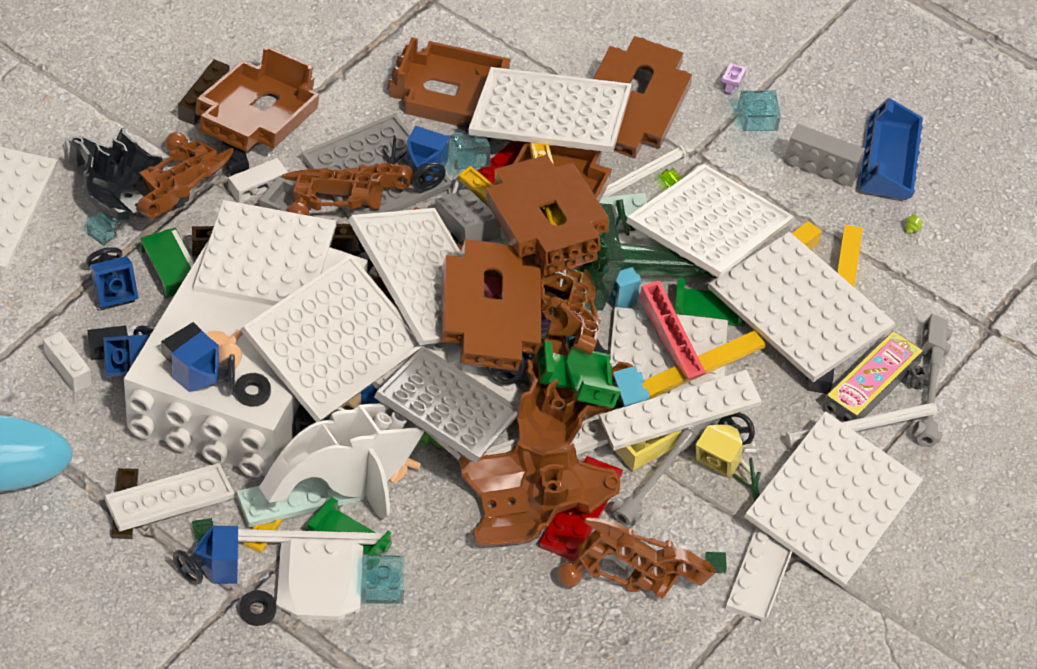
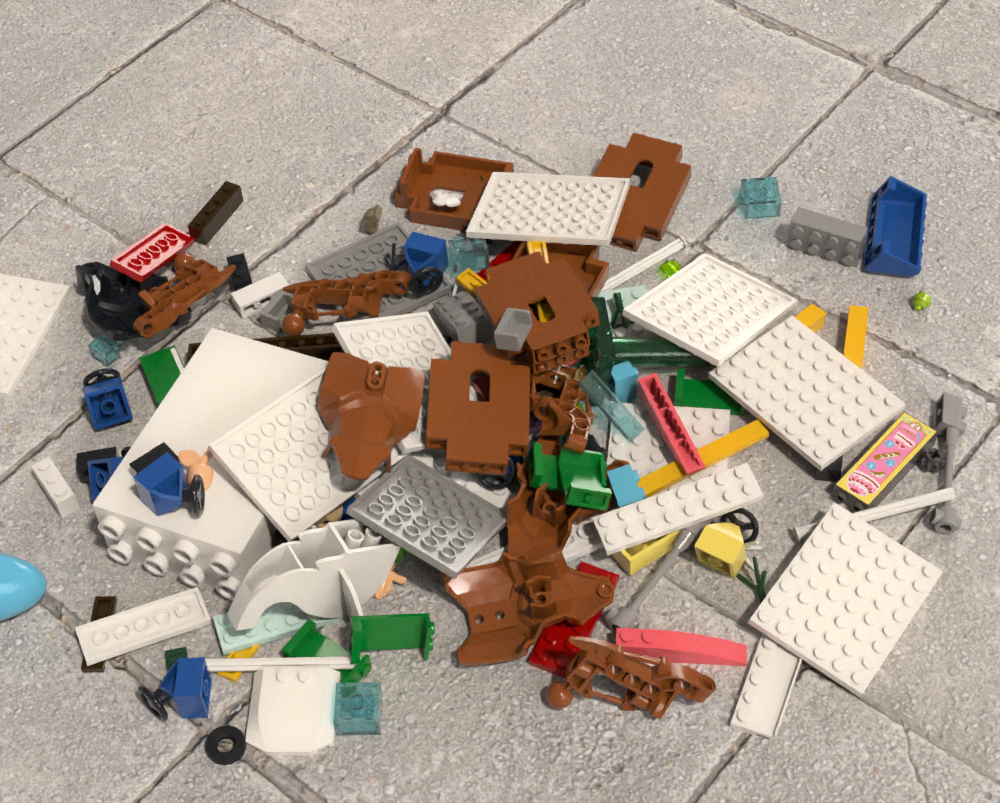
camera: 10 degrees right, 0 degrees up
white plate [194,200,336,306] -> none
dark orange panel [195,46,320,152] -> none
black tyre [235,373,271,407] -> none
clear green tile [705,552,727,574] -> none
lavender plate [722,63,747,94] -> none
none -> plate [109,223,195,282]
none -> dark orange piece [317,352,424,480]
none -> green panel [349,613,435,663]
none -> dark tan bracket [361,204,383,234]
none -> white plate [432,190,463,207]
none -> light grey panel [494,307,533,351]
none -> clear light blue tile [577,370,645,443]
none -> coral slope [616,628,747,666]

